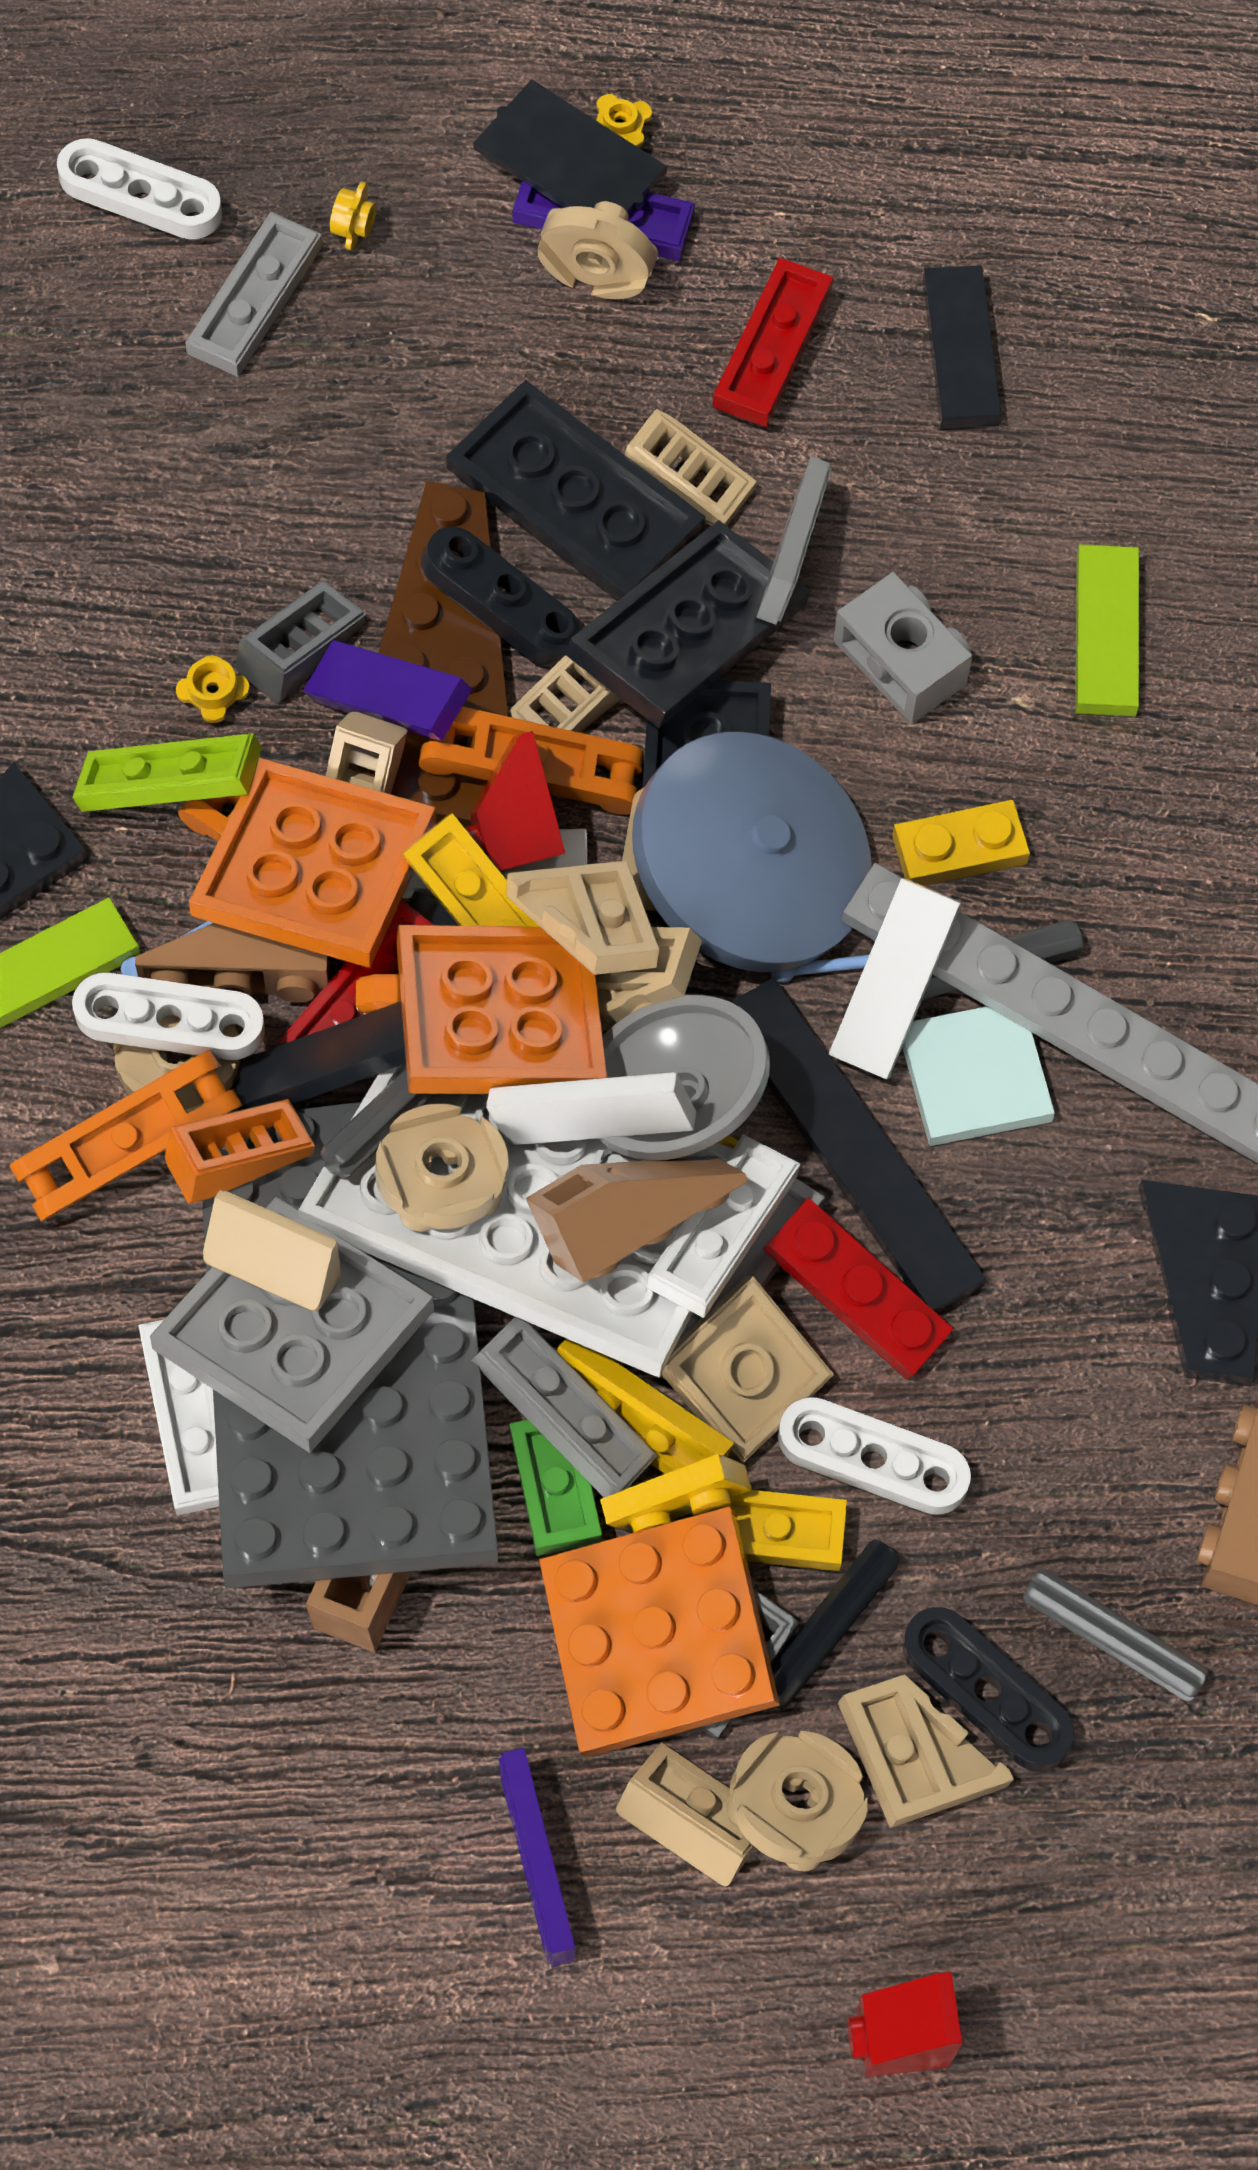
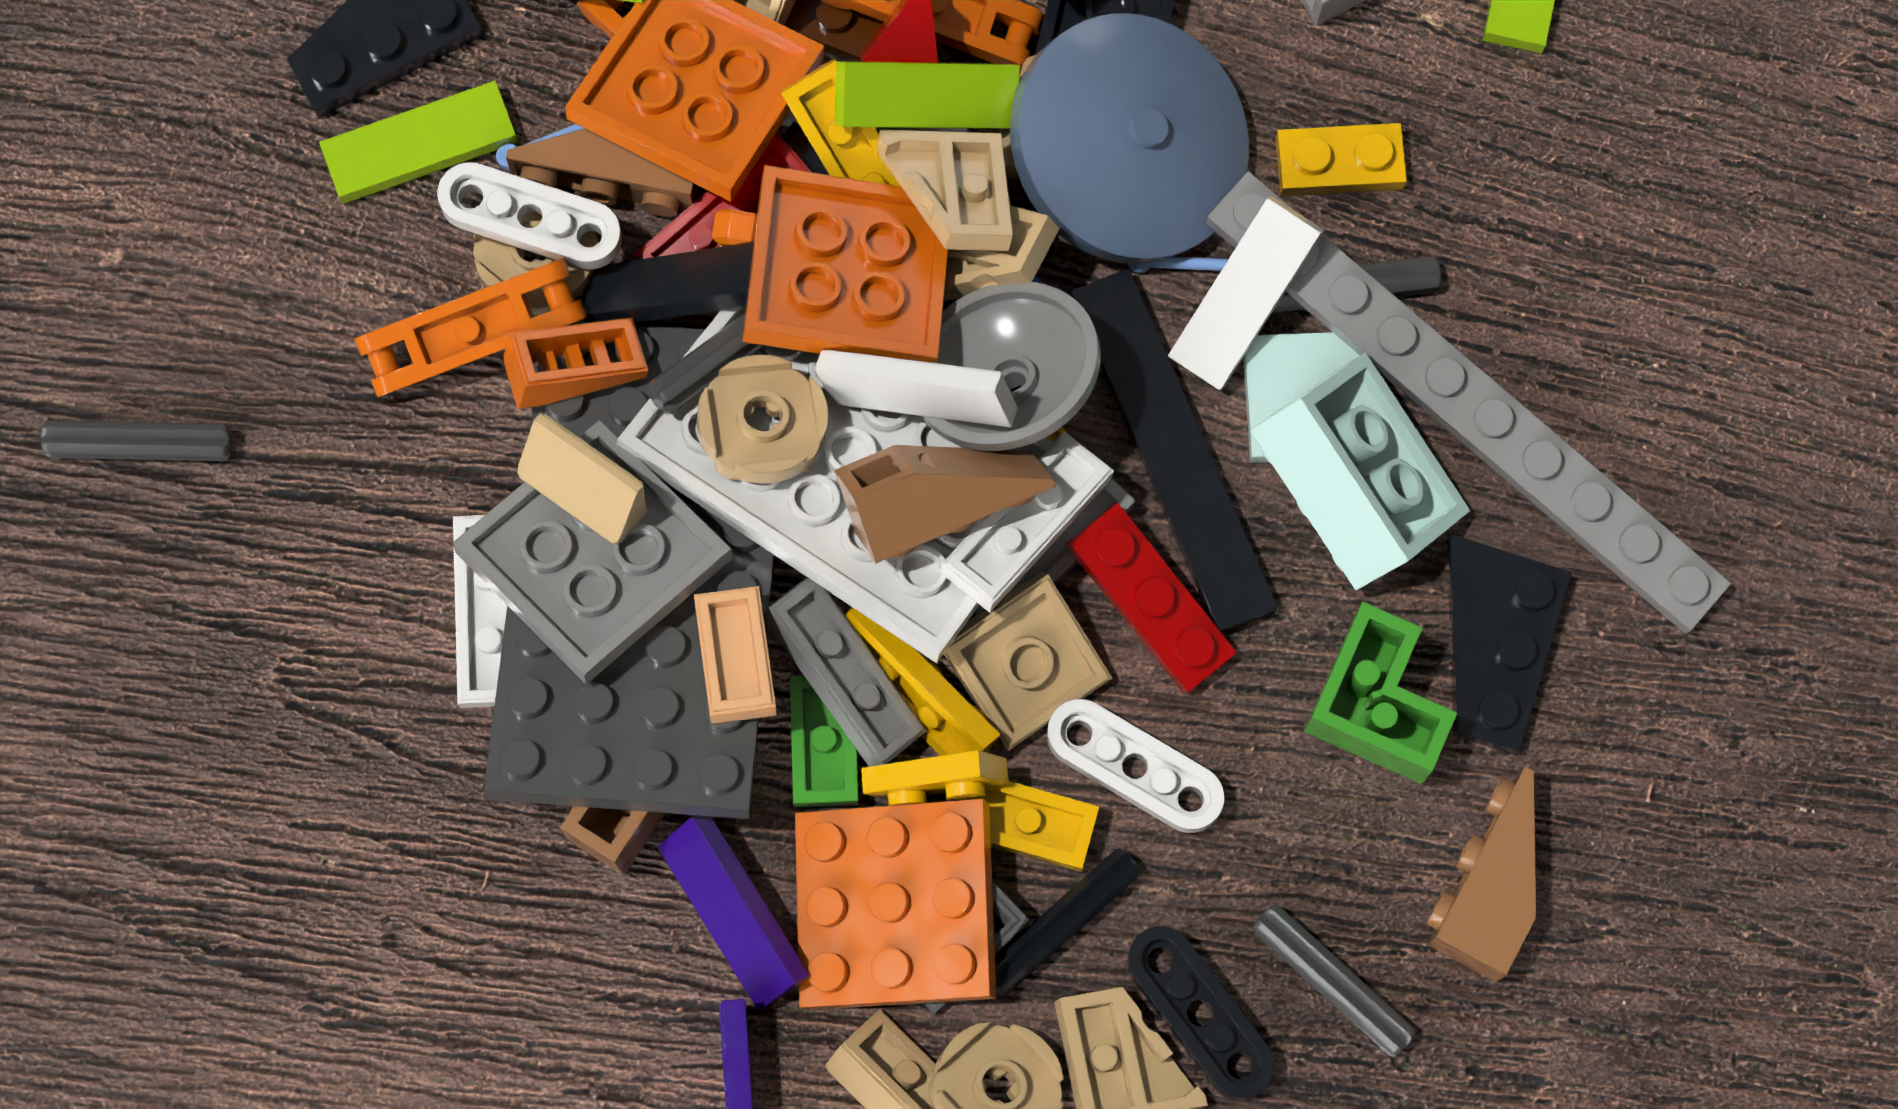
camera: 10 degrees right, 10 degrees up
none -> dark purple tile [657,815,810,1012]
none -> light nougat tile [694,586,776,724]
none -> lime tile [835,61,1020,128]
none -> light aqua slope [1250,352,1470,590]
none -> bright green brick [1304,602,1457,784]

